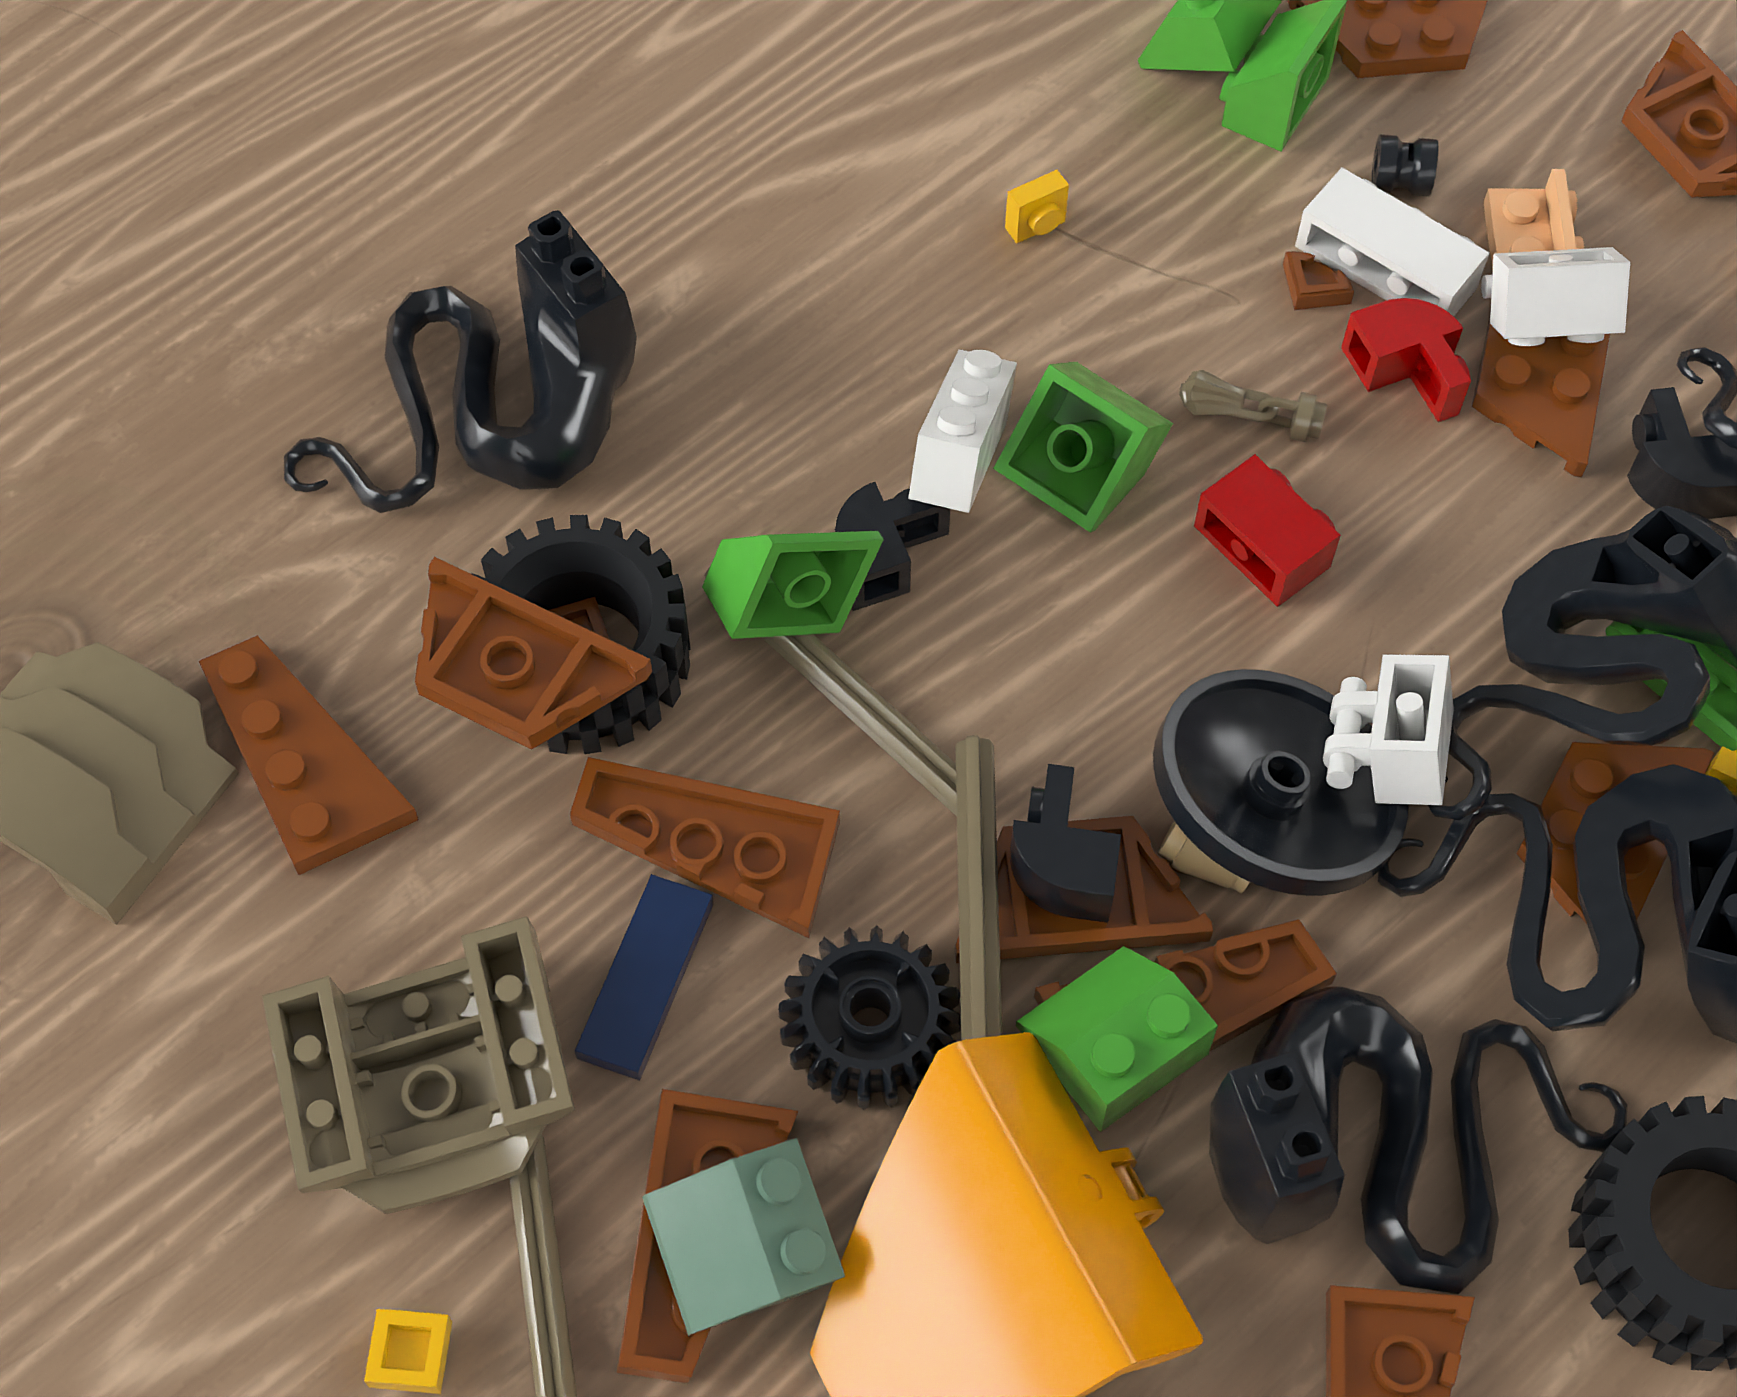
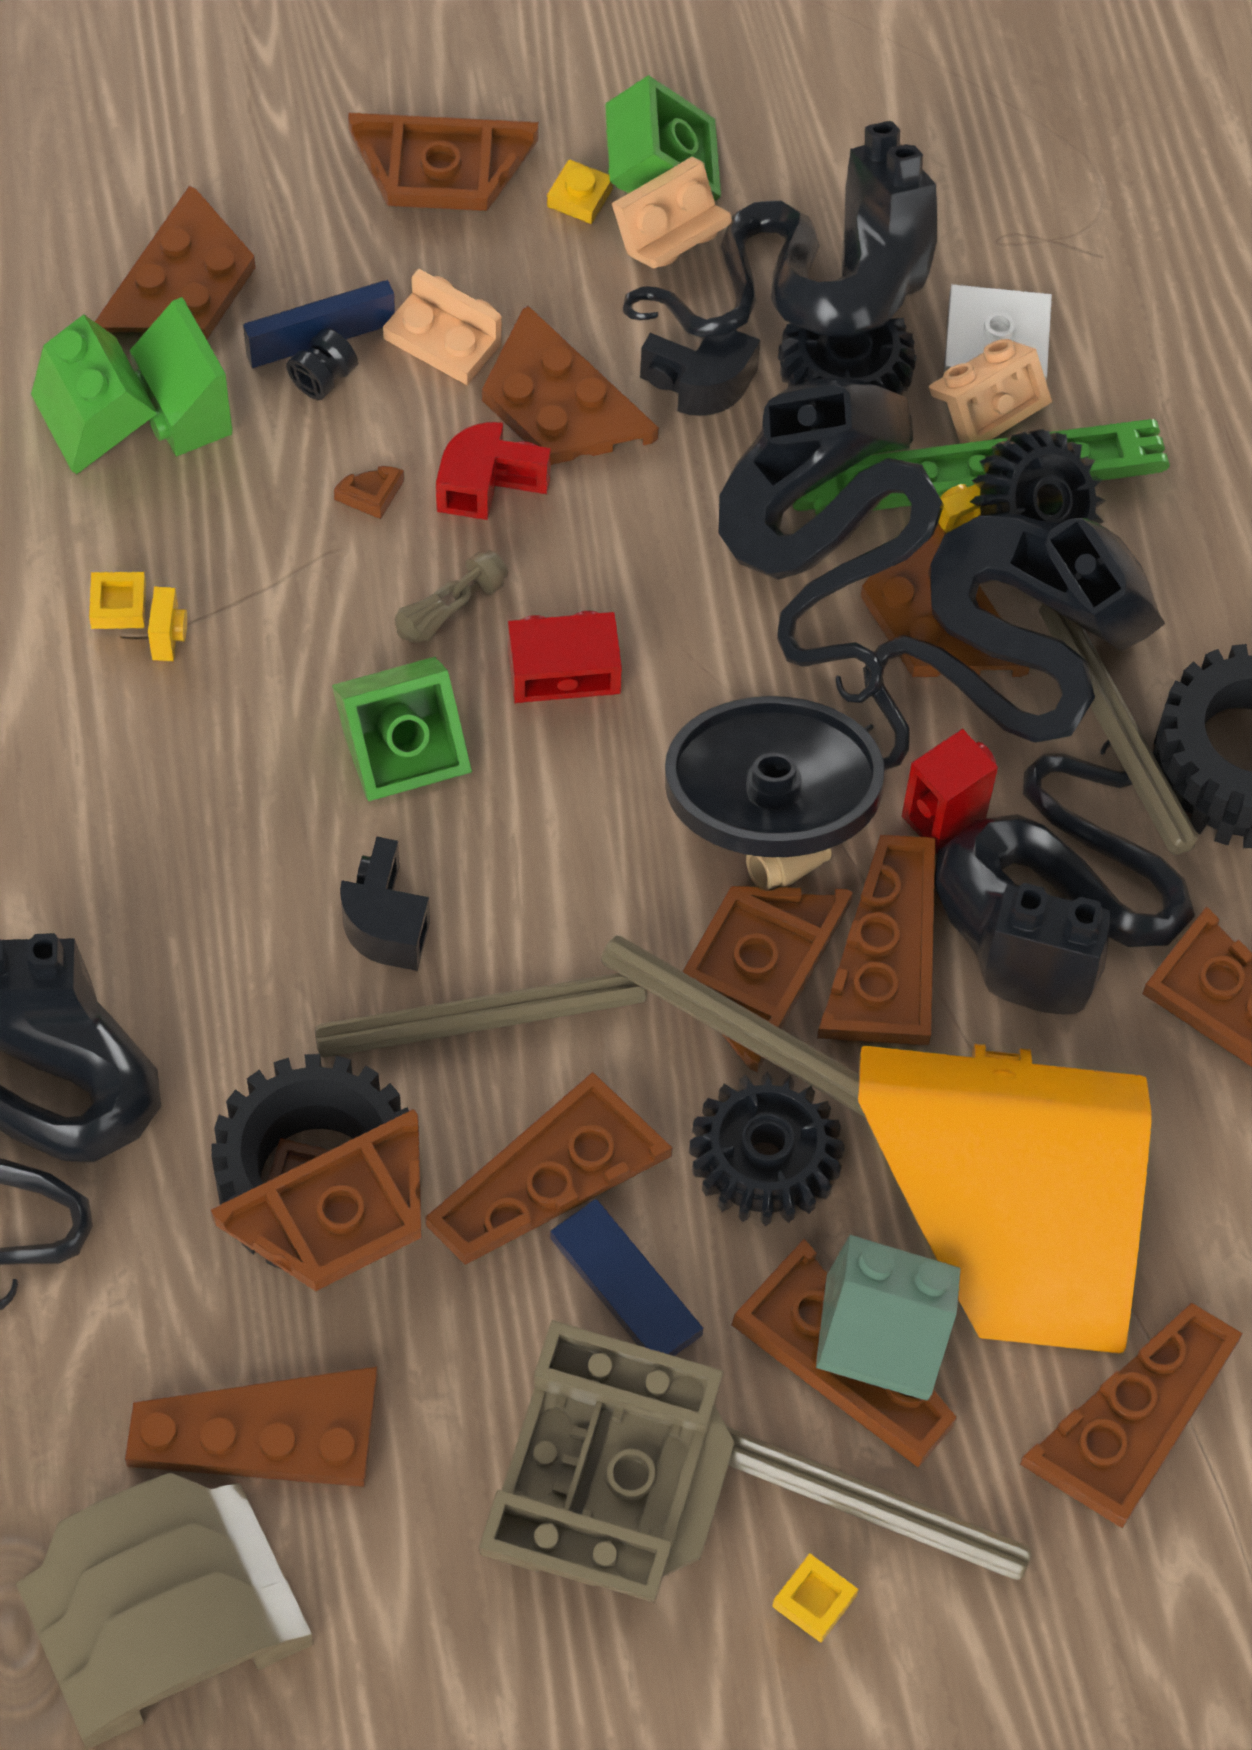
camera: 60 degrees left, 0 degrees up
bright green slope [702,531,884,639] -> none
white brick [908,349,1017,513] -> none
black brick [1010,764,1121,923] -> none
bright green slope [1016,946,1218,1132] -> none
white brick [1295,168,1490,316] -> none
white brick [1323,655,1454,805] -> none
white brick [1481,247,1630,346] -> none
none -> yellow plate [89,572,146,629]
none -> dark blue tile [243,280,395,368]
none -> red brick [901,728,998,854]
none -> dark tan axle [1039,603,1198,855]

